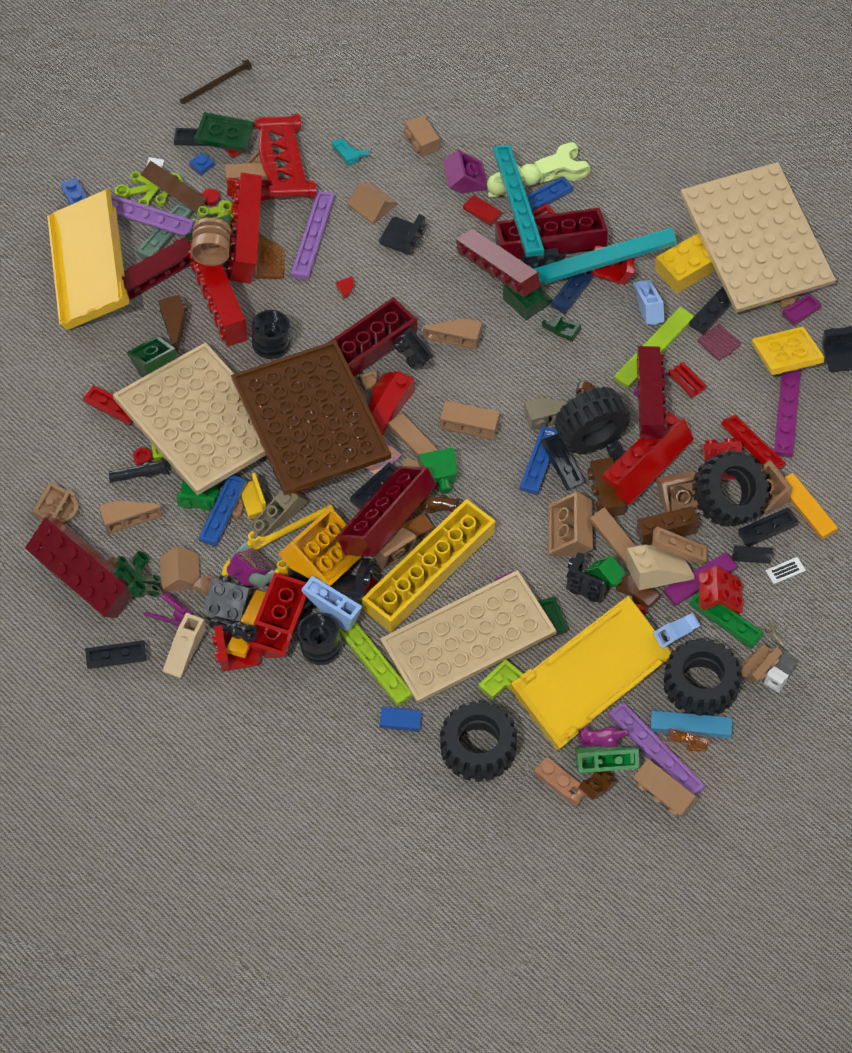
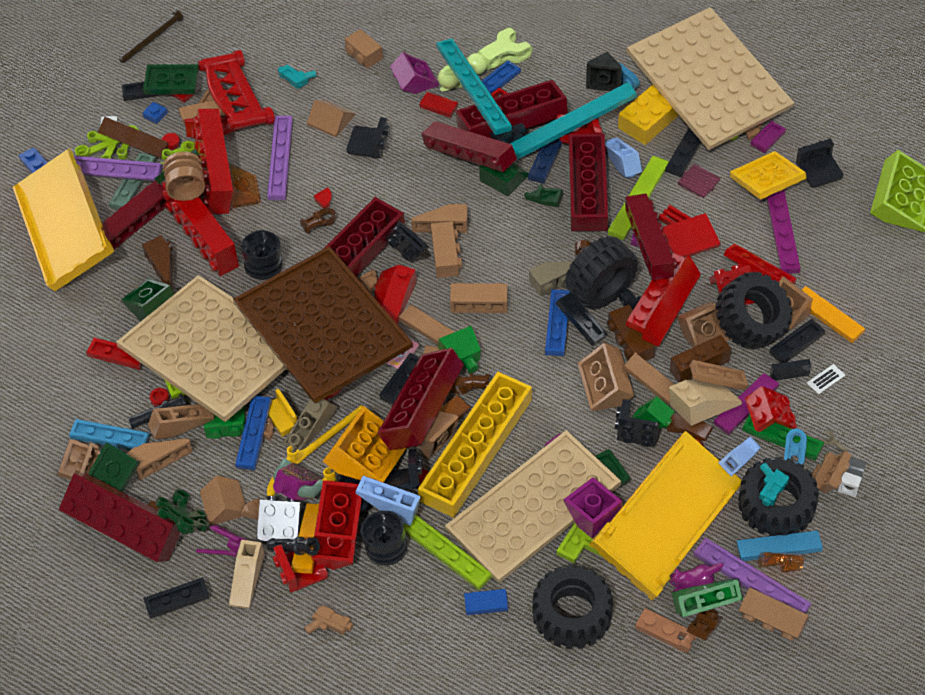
camera: 10 degrees left, 5 degrees down
none -> dark azure tile [69,419,150,450]
none -> dark green plate [88,442,140,492]
none -> medium nougat slope [148,404,214,439]
none -> reddish brown connector [300,207,336,234]
none -> medium nougat piece [304,605,354,635]
none -> medium nougat brick [431,221,462,278]
none -> magenta slope [564,477,622,538]
none -> dark red brick [568,134,608,231]
none -> pearl dark grey slope [586,52,622,91]
none -> dark azure plate [619,63,640,90]
none -> red tile [662,213,721,258]
none -> teal piece [759,463,789,506]
none -> dark azure plate [784,429,807,465]

